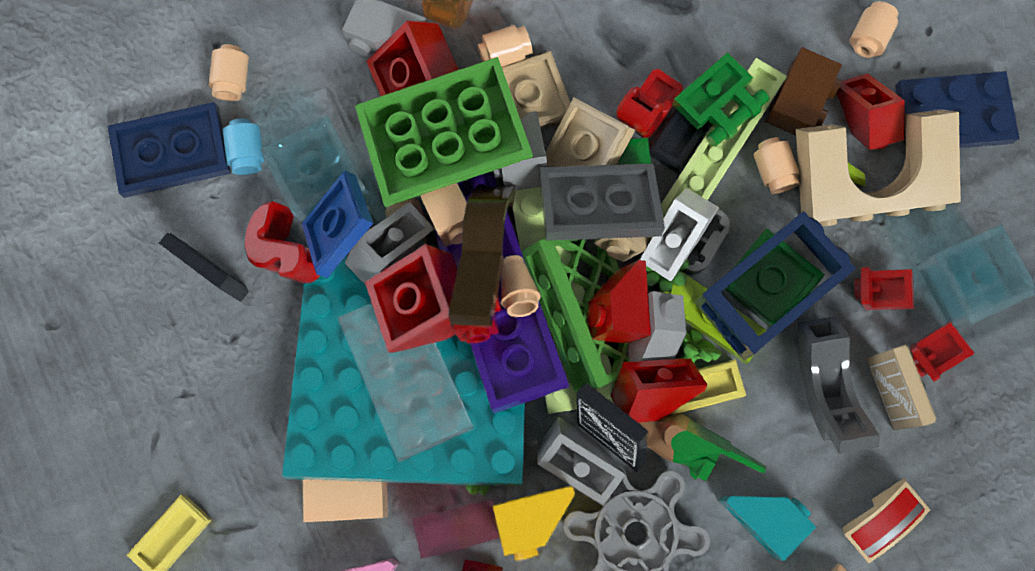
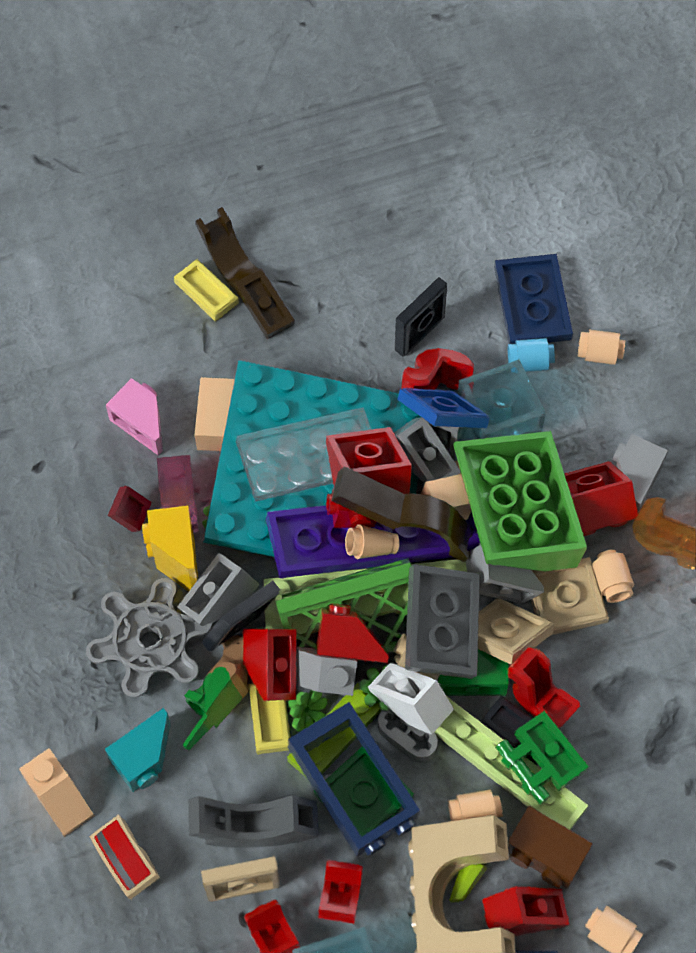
camera: 95 degrees right, 15 degrees down
none -> dark brown piece [195,207,295,339]

